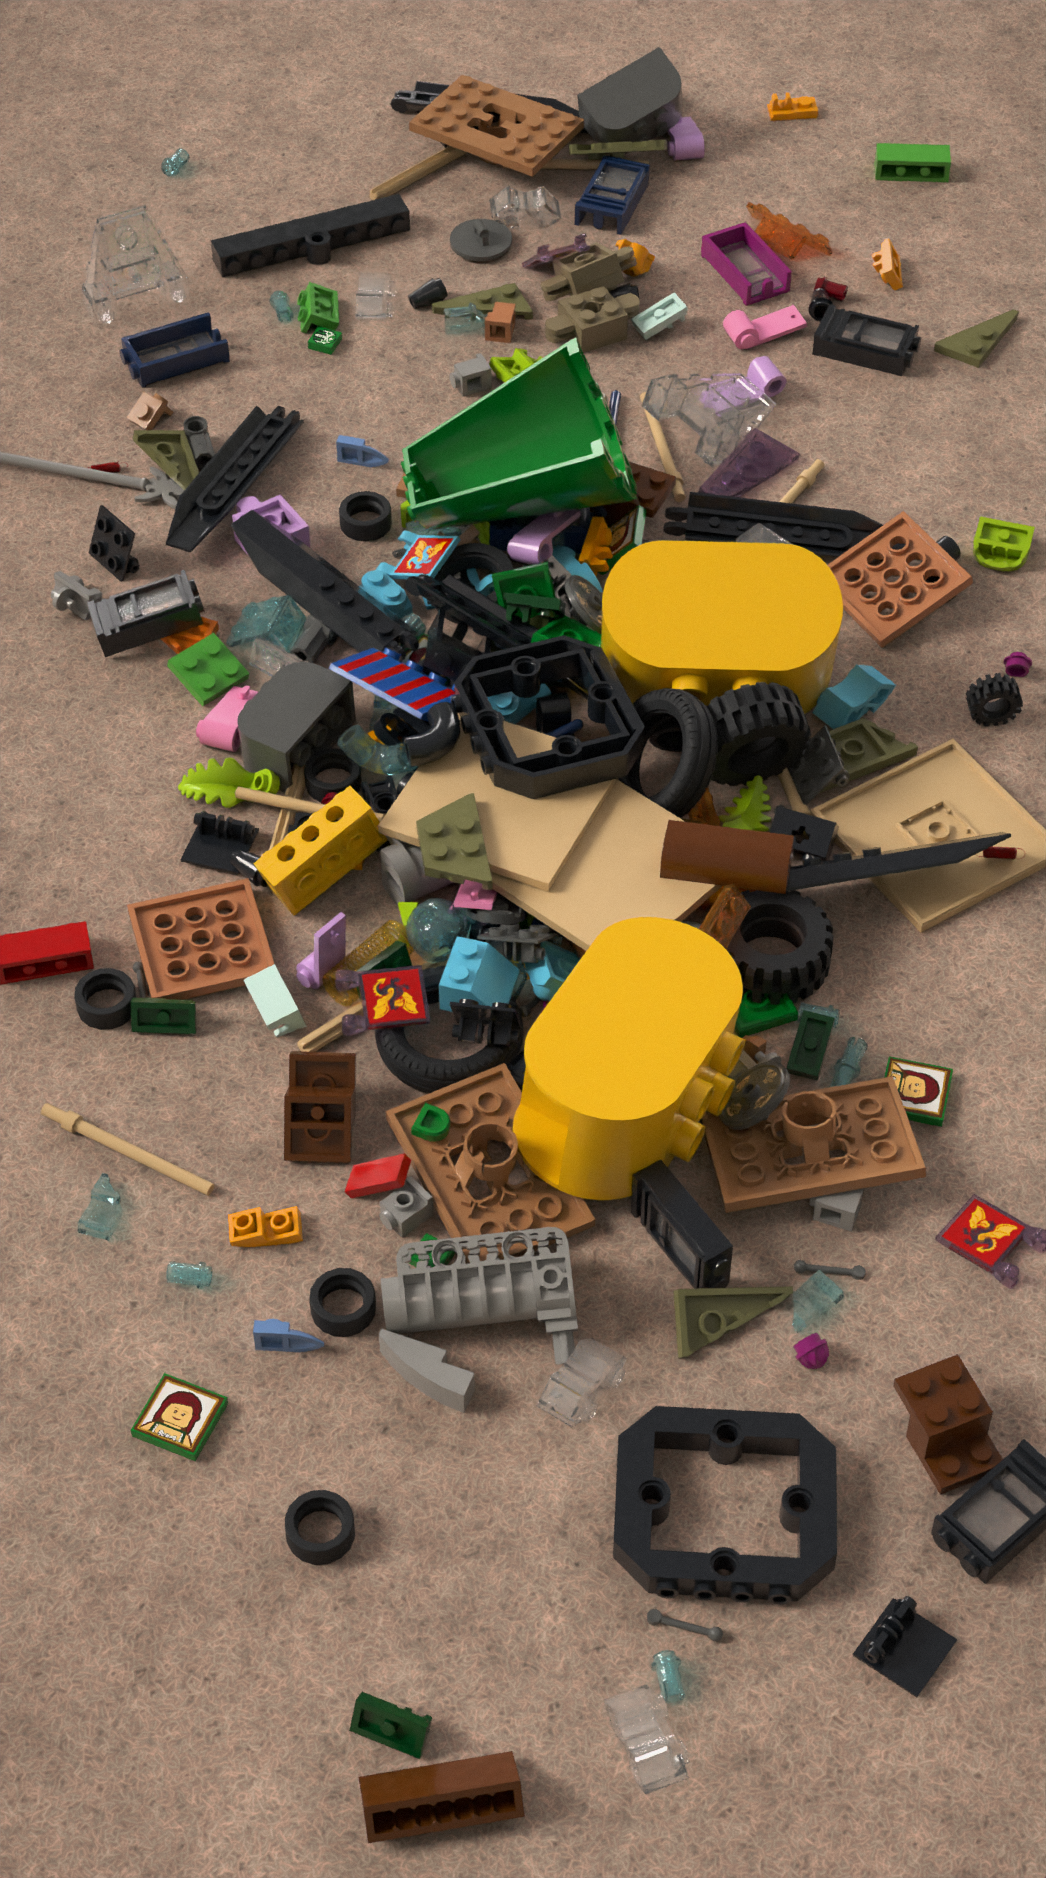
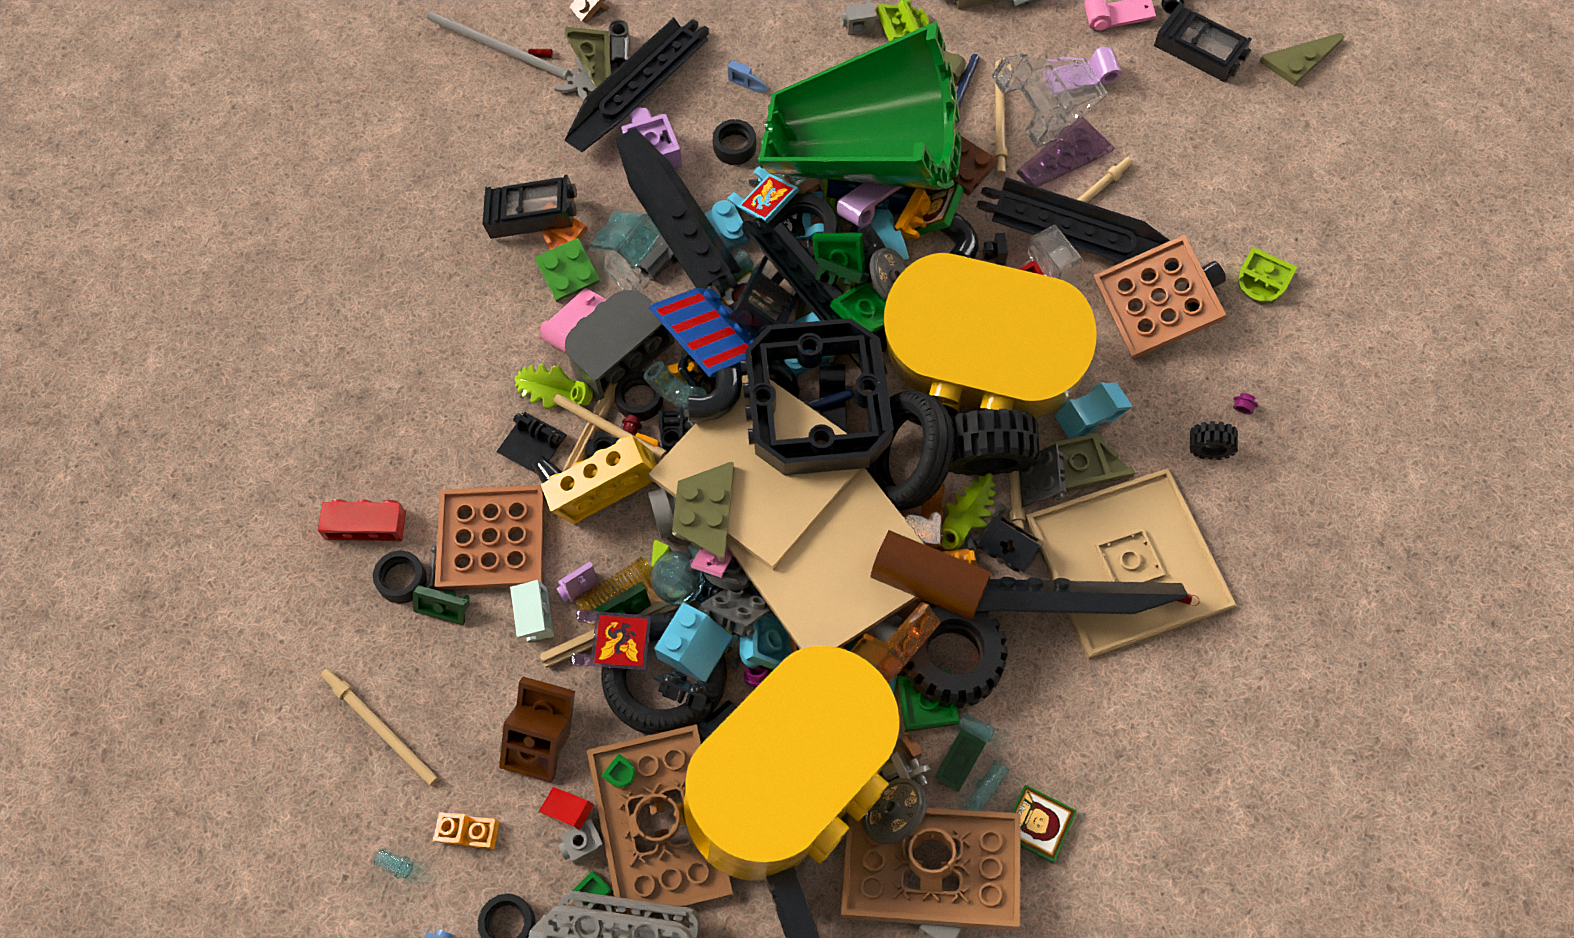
camera: 15 degrees right, 15 degrees up
light grey hips [51,571,102,620] -> none
clear light blue slope [77,1173,123,1241] -> none
black hinge [88,505,140,582] -> none

